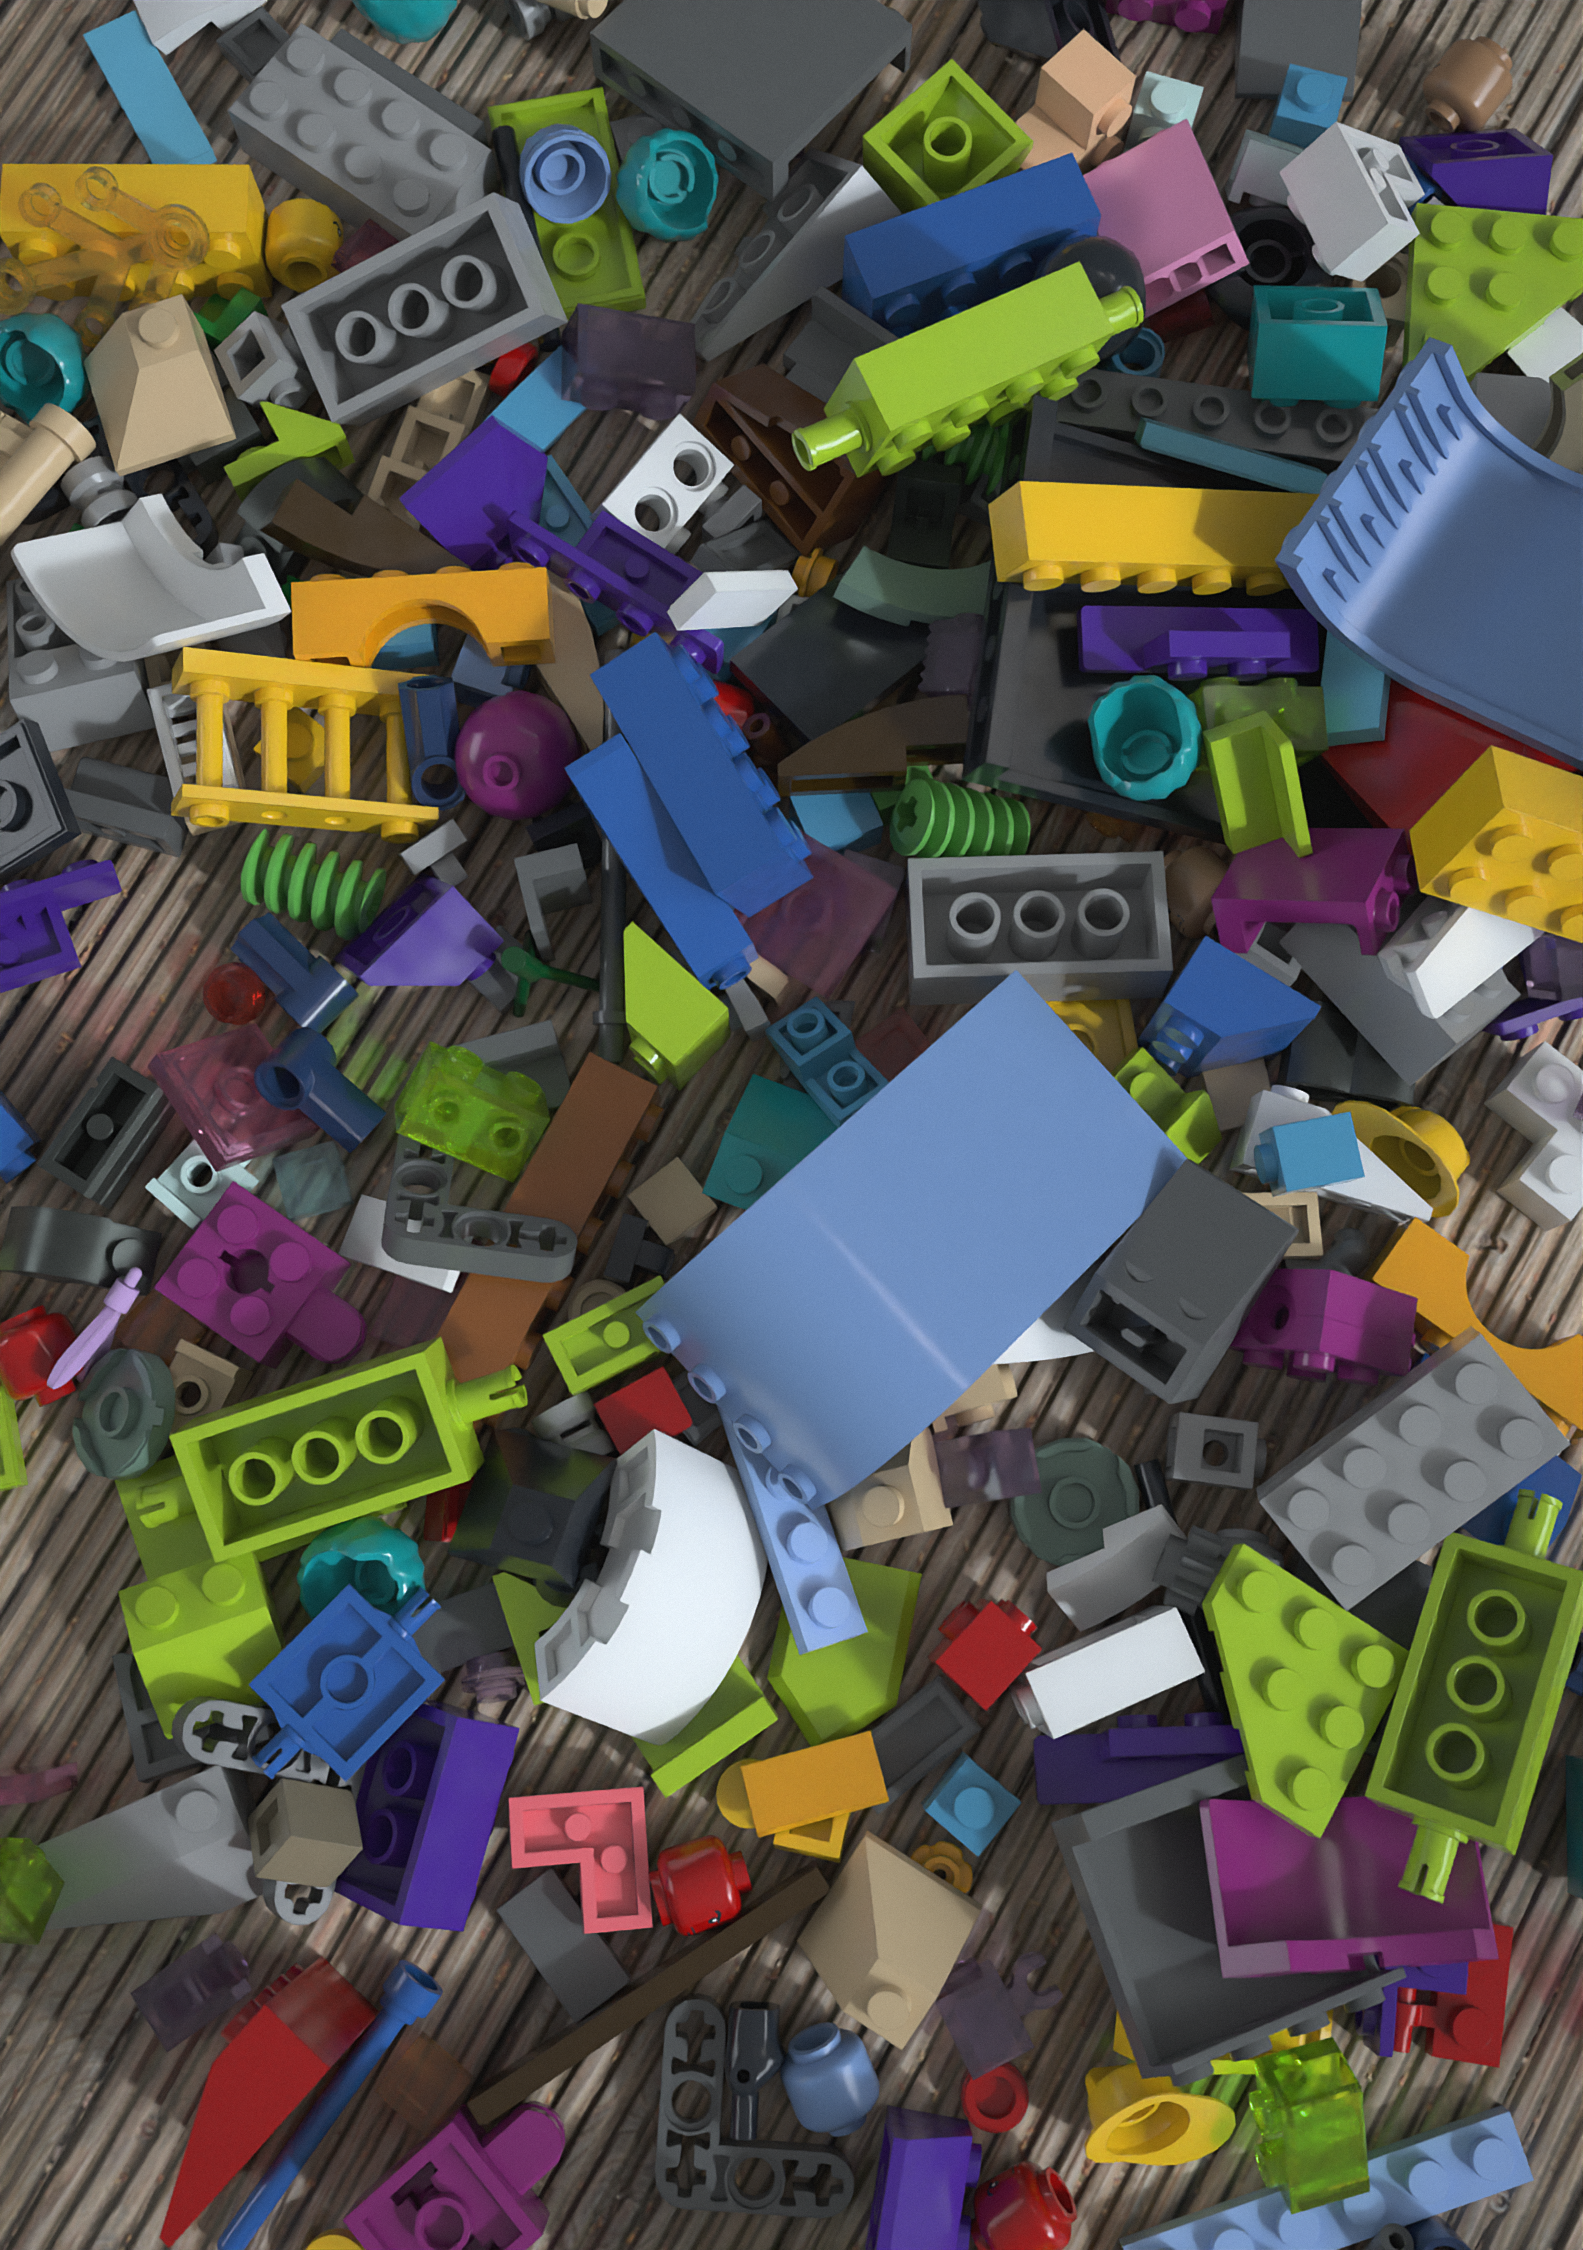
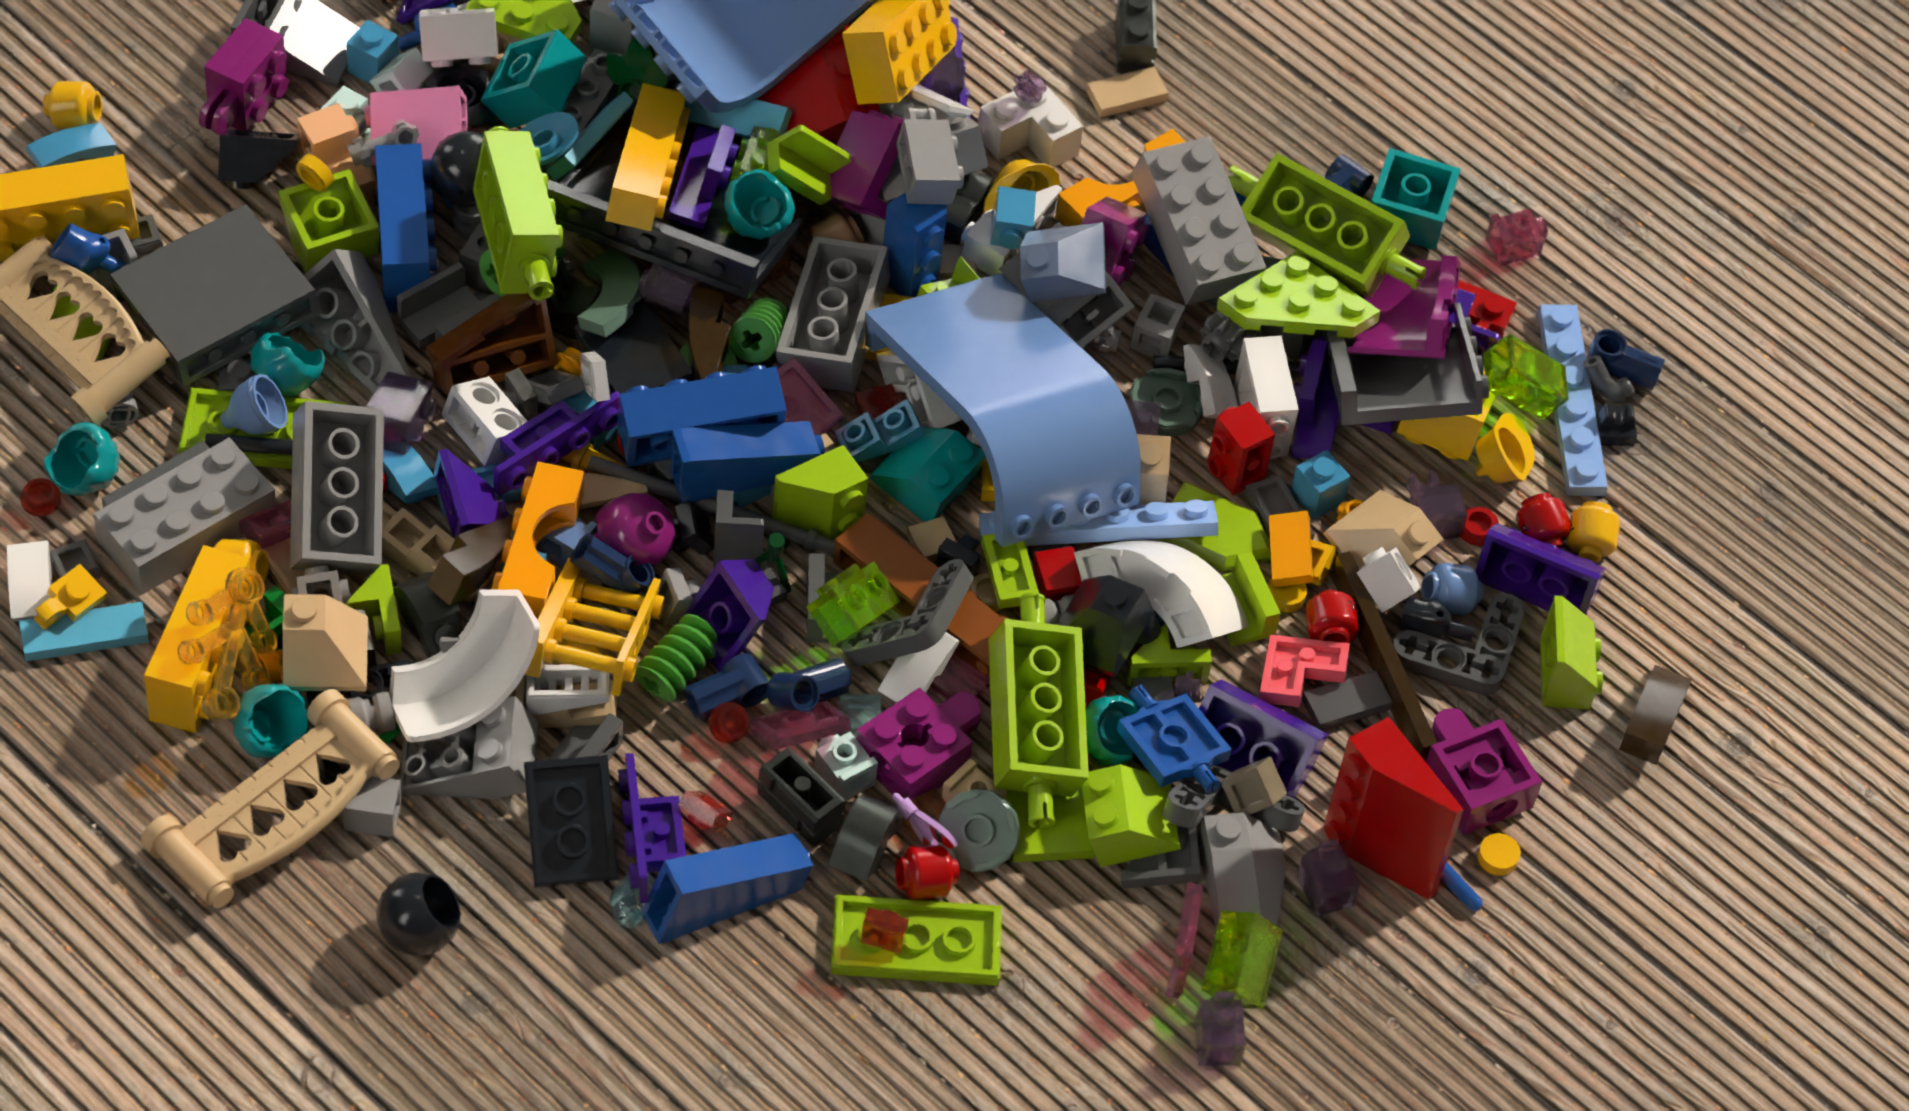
camera: 80 degrees left, 25 degrees down
none -> yellow plate [33,564,107,631]
none -> yellow tile [296,154,334,191]
none -> light grey bar [347,119,420,167]
none -> dark azure dish [519,112,579,166]
none -> clear red plate [678,791,734,830]
none -> light grey brick [896,107,964,204]
none -> sand blue slope [1020,222,1106,302]
none -> white brick [1357,547,1421,613]

